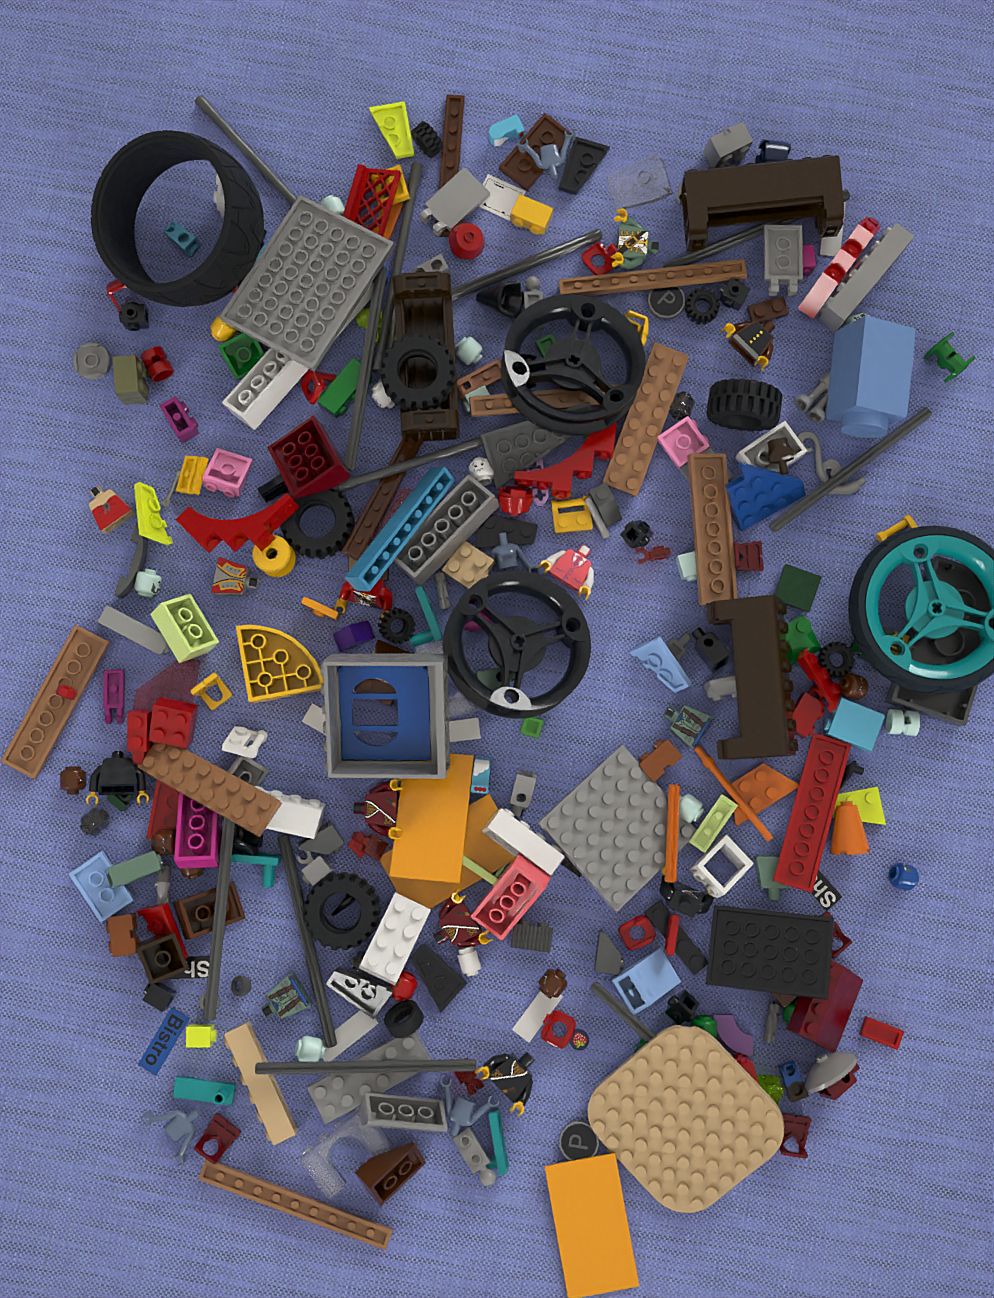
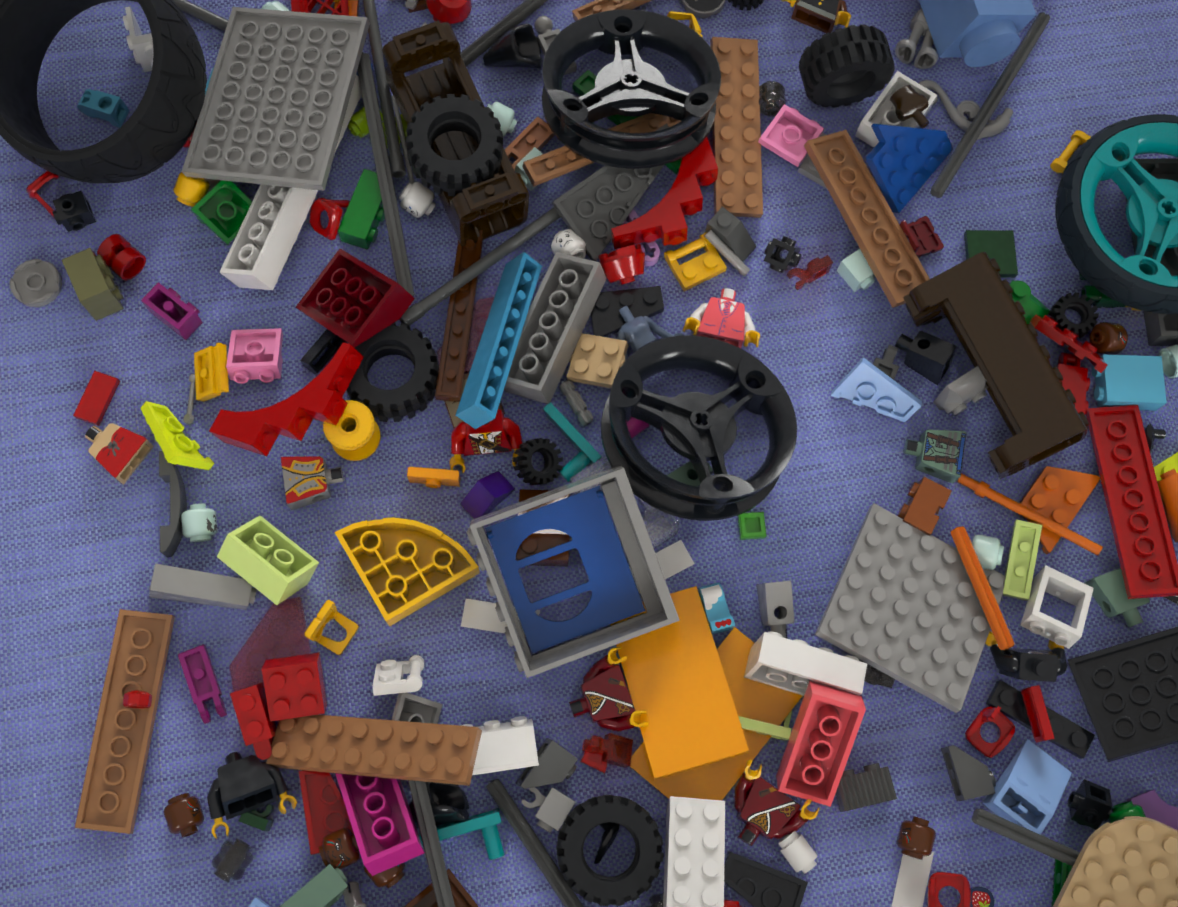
camera: 25 degrees left, 10 degrees down
none -> red tile [73,370,120,426]

